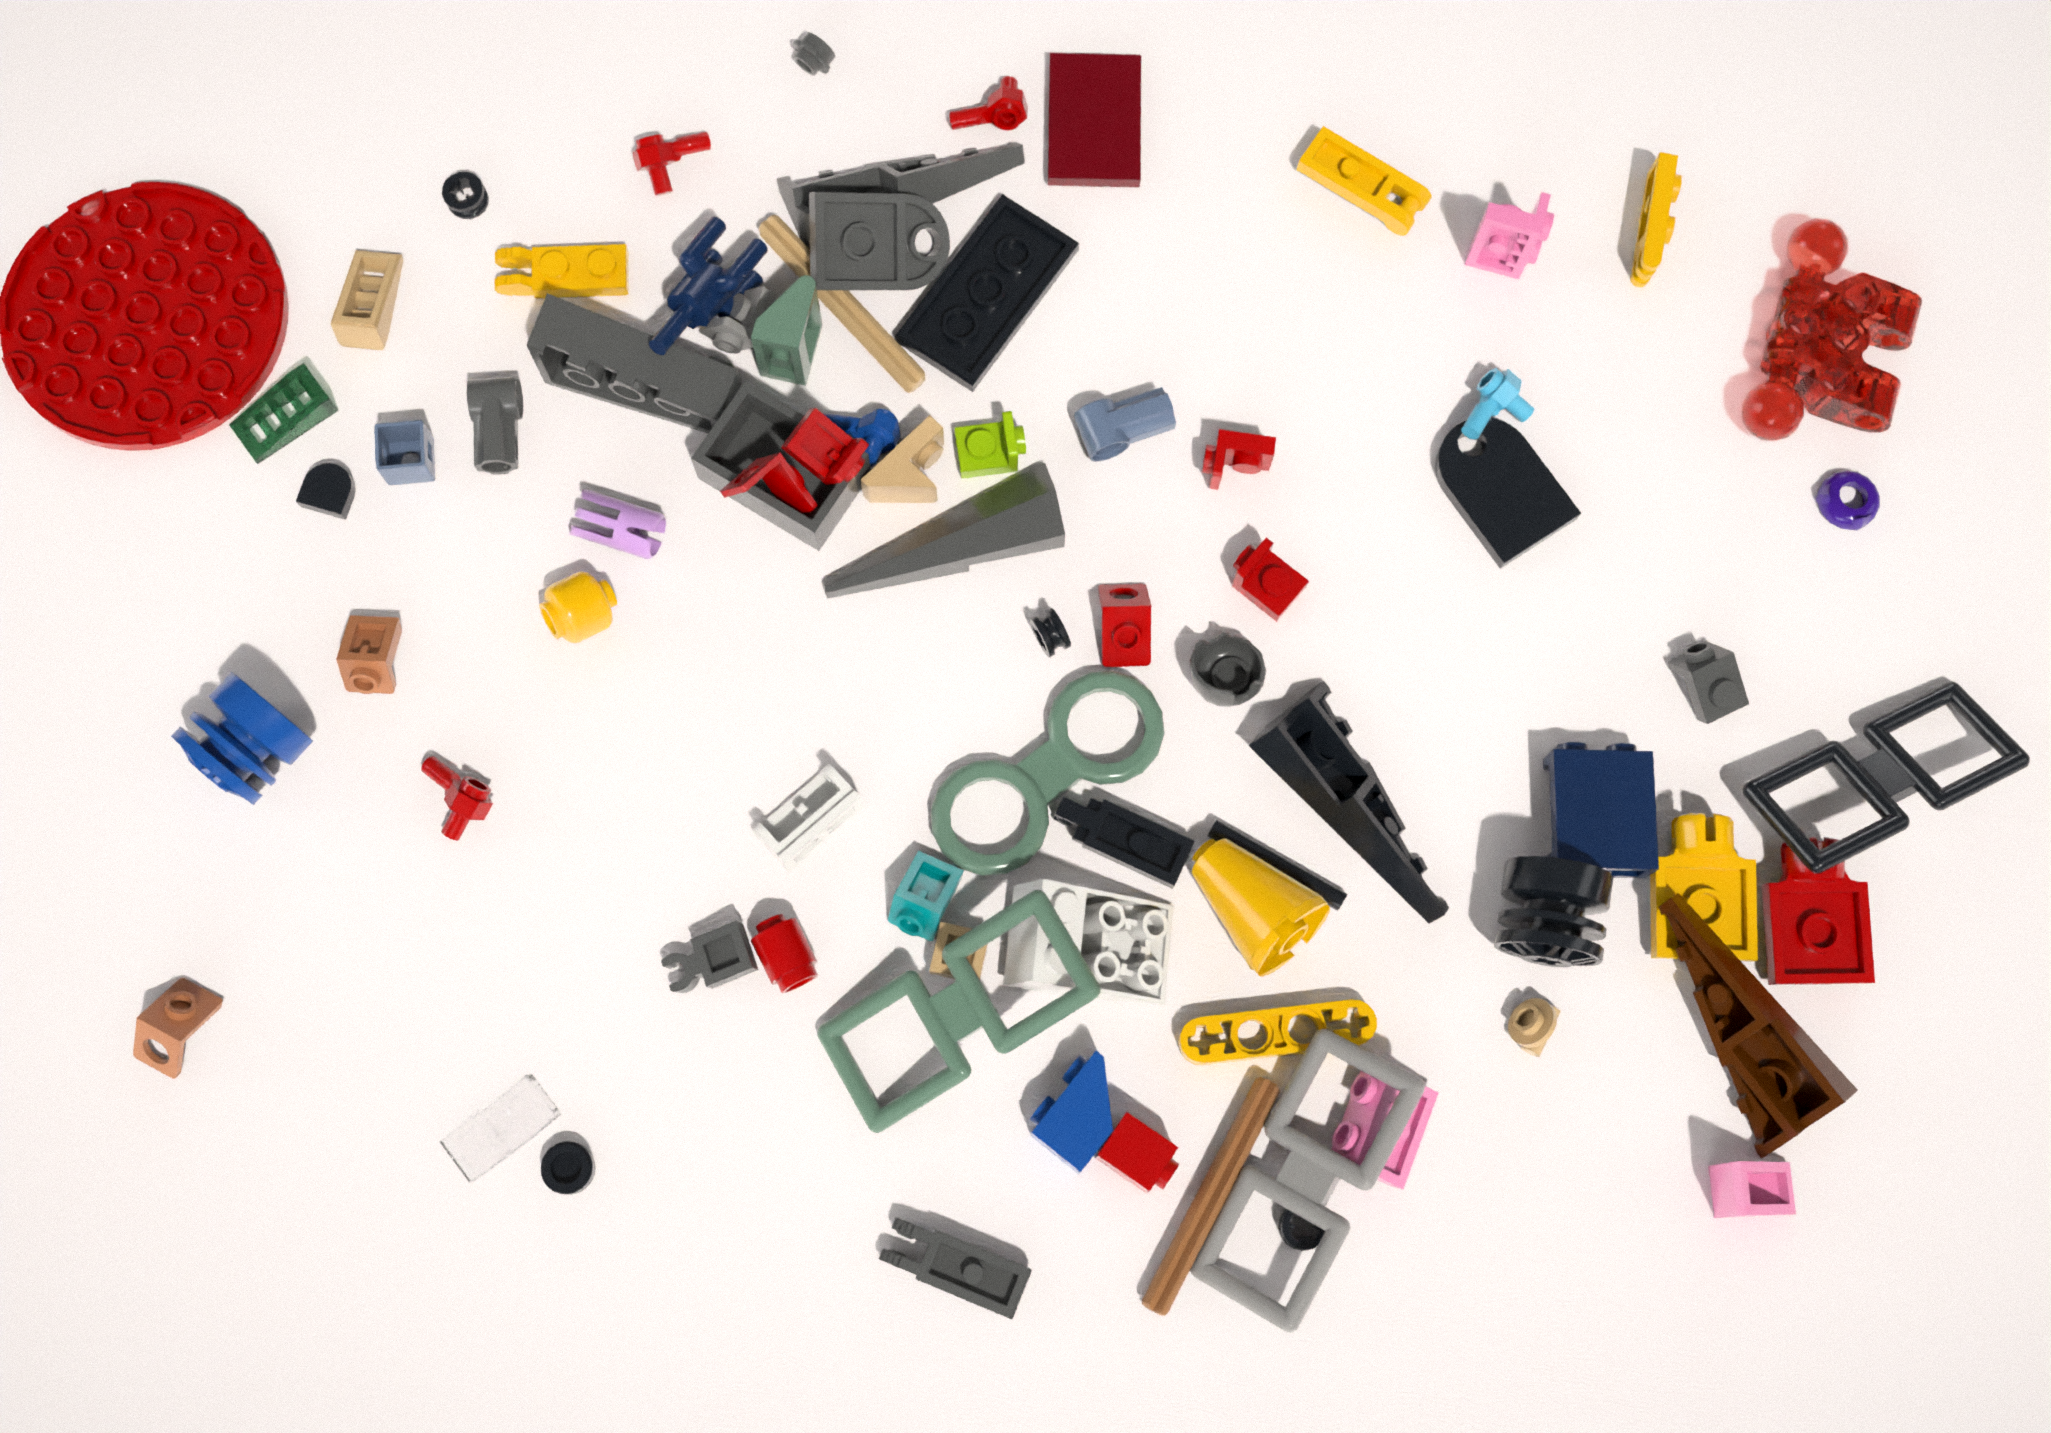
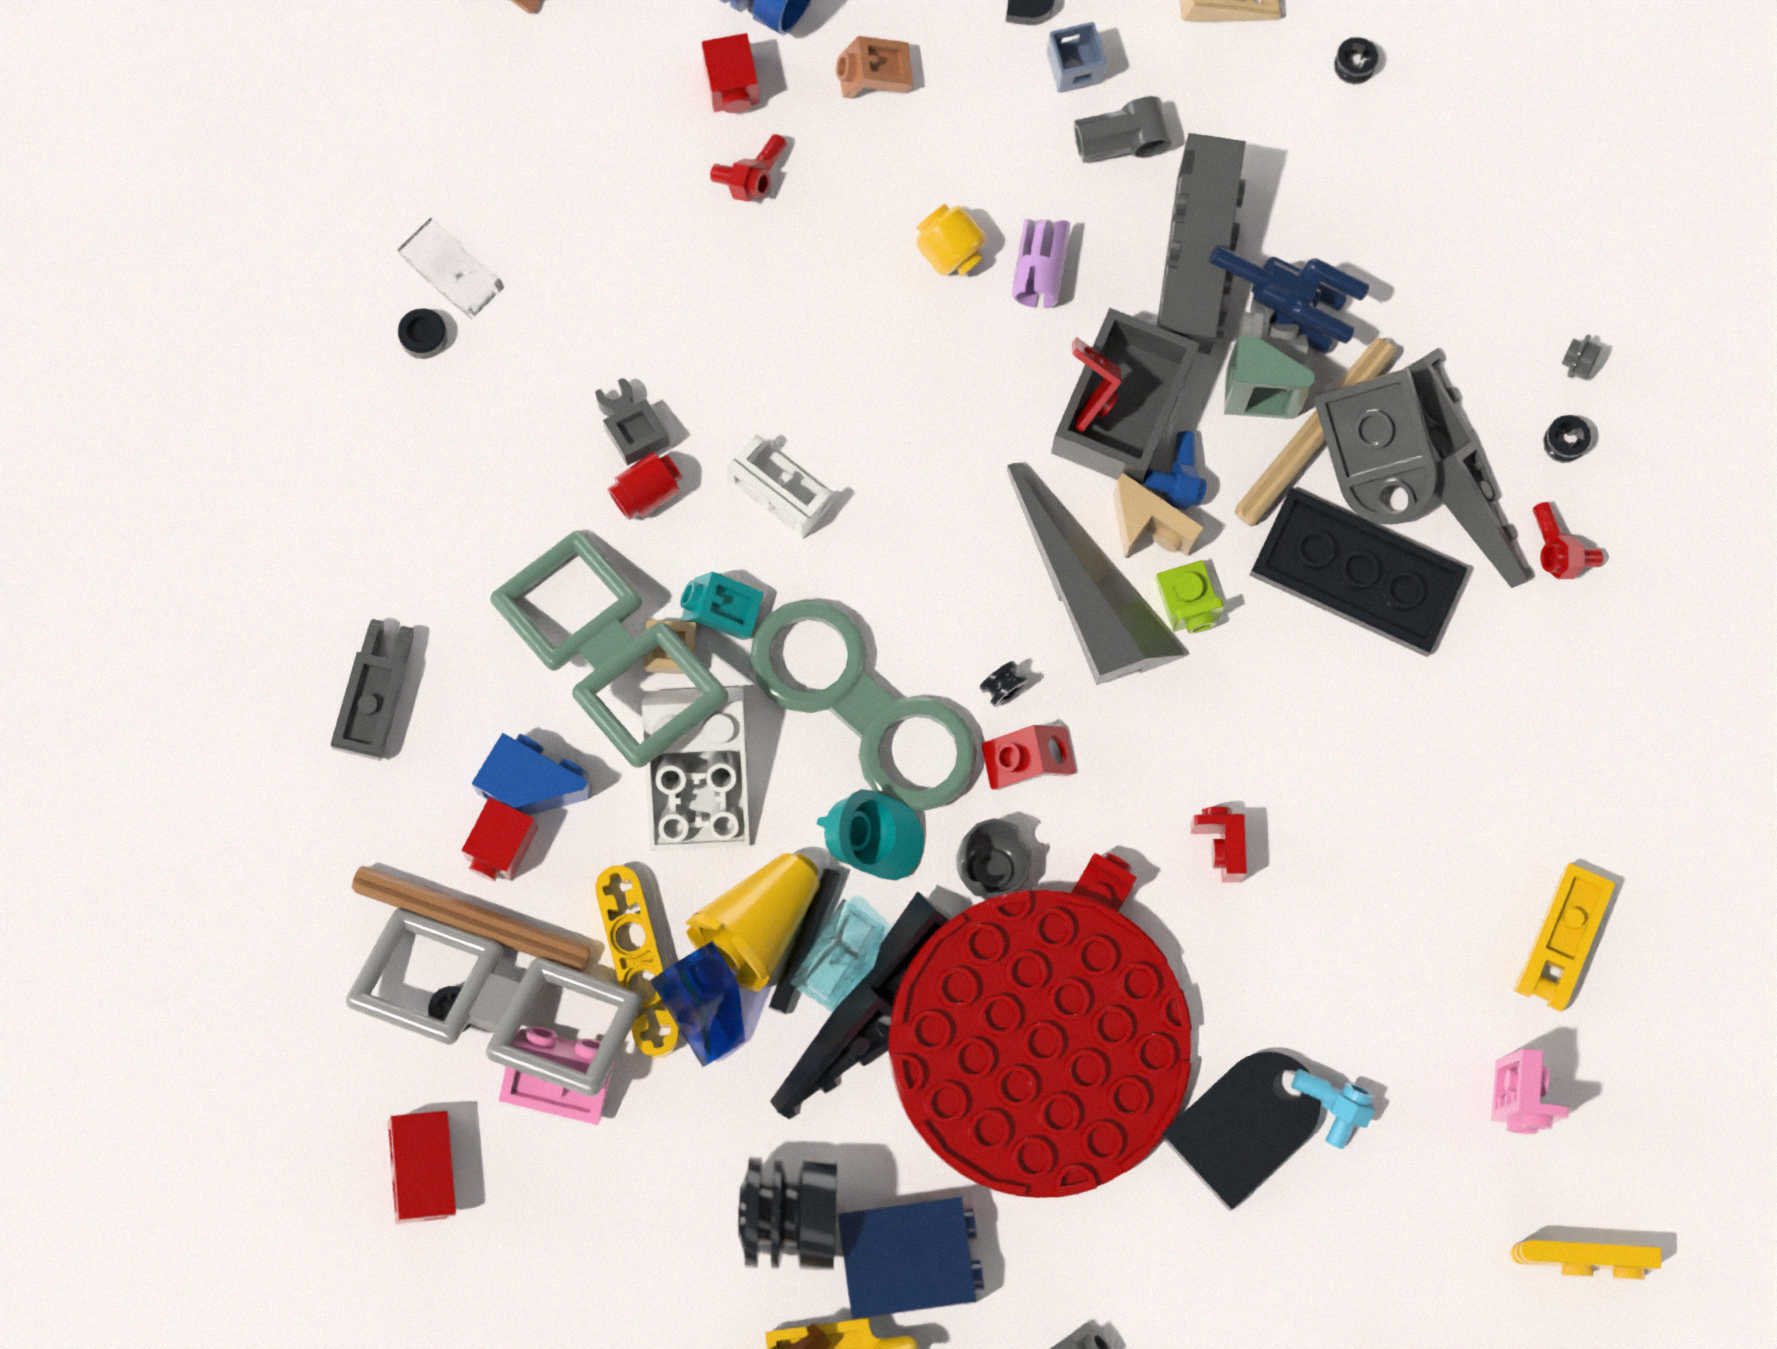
camera: 80 degrees right, 0 degrees up
yellow hinge [494,244,629,299] -> none
red piece [632,131,711,196] -> none
red bracket [781,408,869,485] -> none
dark red tile [1048,53,1141,188] -> none
black hinge [1053,796,1195,889] -> none
sand blue piece [1073,387,1177,462] -> none
tan plate [1508,998,1561,1057] -> none
none -> red hinge [387,1110,456,1225]
none -> clear blue slope [650,941,746,1067]
none -> red brick [701,33,759,113]
none -> clear light blue slope [790,899,886,1011]
none -> teal piece [816,789,924,881]
none -> red tile [888,890,1192,1198]
none -> black bush [1543,415,1591,463]

